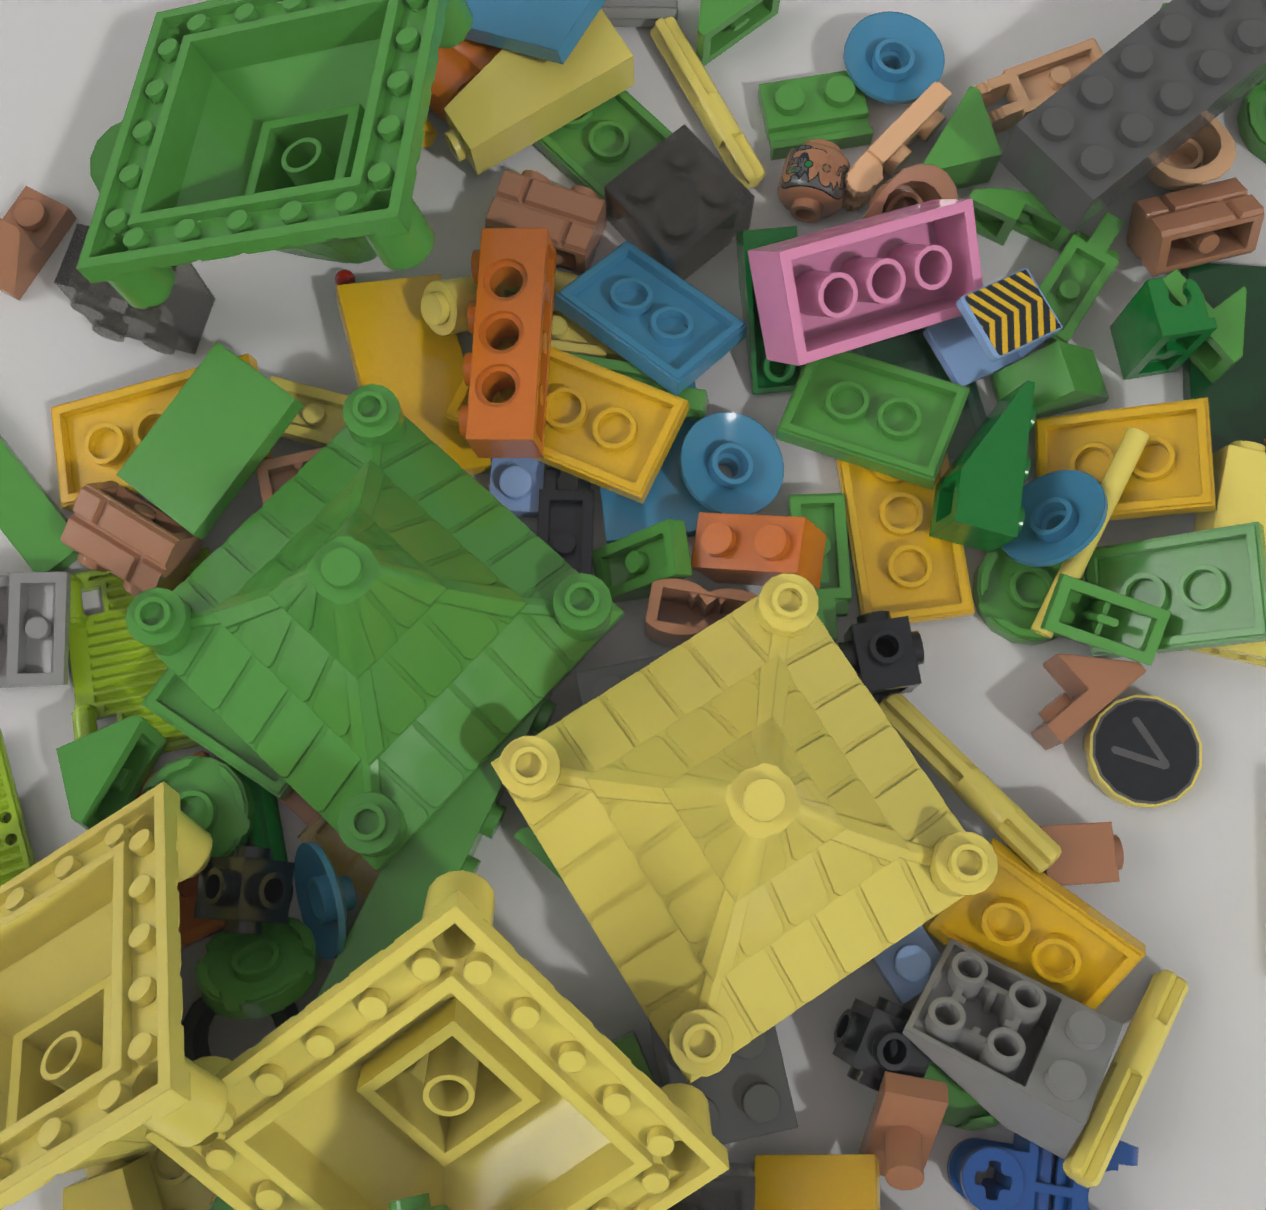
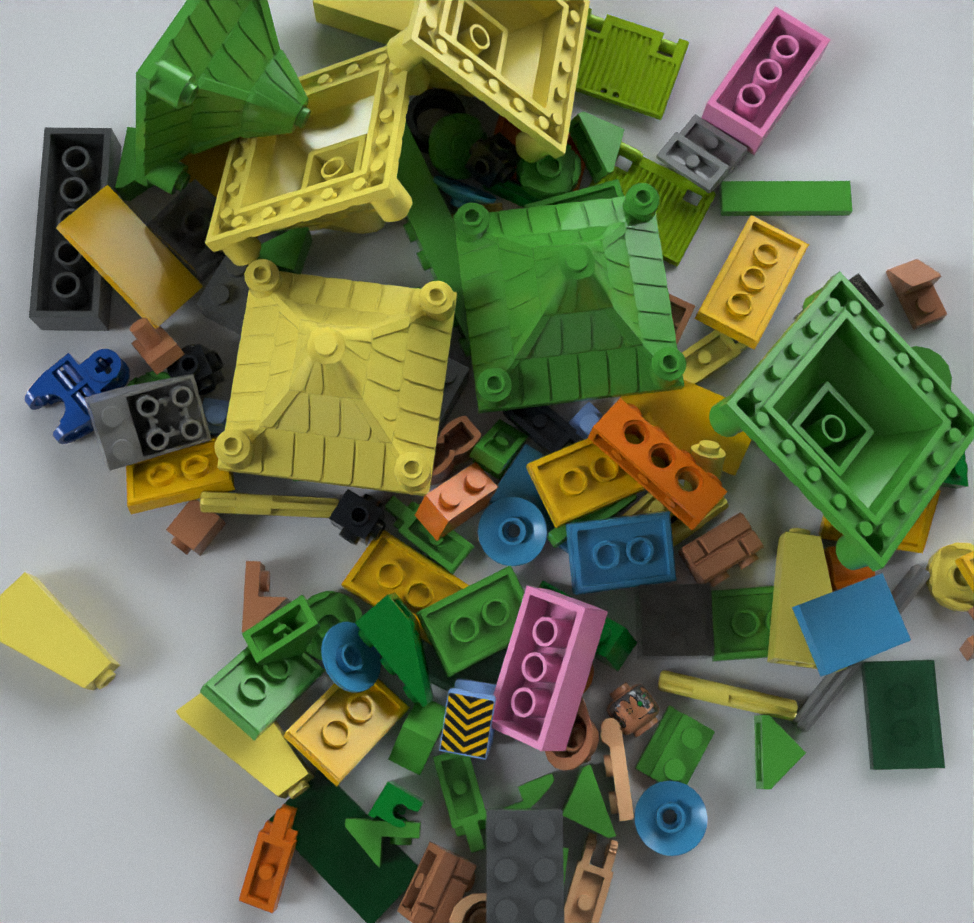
camera: 125 degrees right, 0 degrees up
nougat brick [60,481,204,596] -> none
bright green tile [116,342,304,540] -> none
light yellow piece [1030,427,1150,639] -> none
light yellow axle [1063,969,1188,1188] -> none
black tile [1084,694,1202,808] -> none

